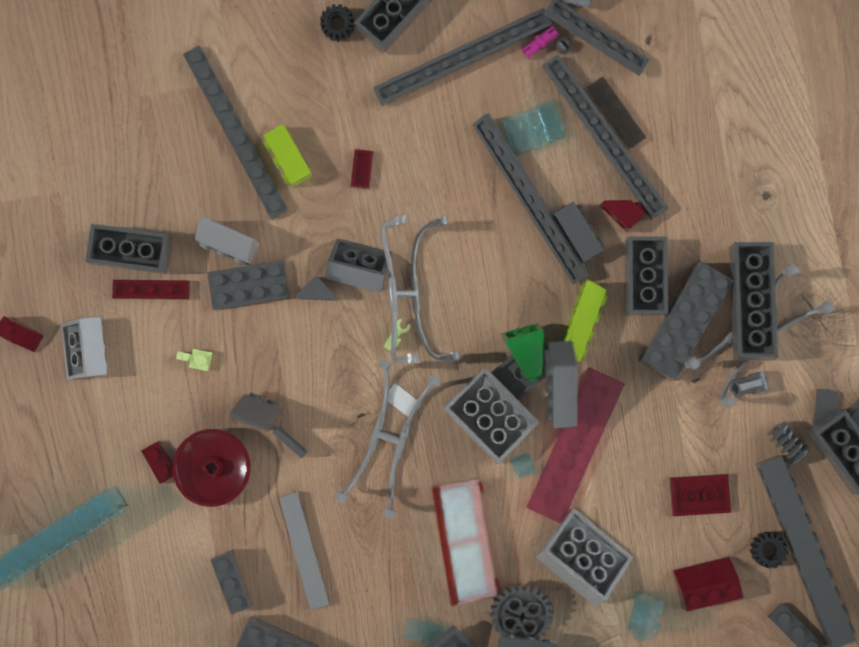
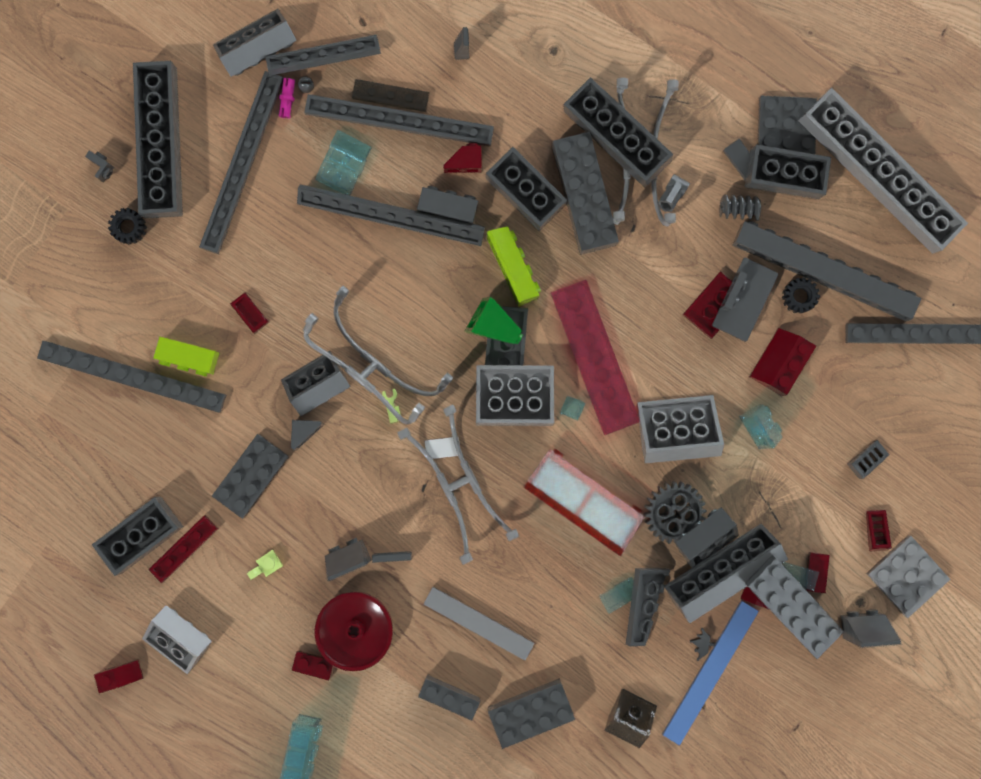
camera: 50 degrees left, 0 degrees up
light grey slope [195,216,260,266] -> none
dark grey brick [545,341,578,428] -> none
none -> dark grey slope [454,27,470,60]
none -> dark grey bracket [712,258,778,342]

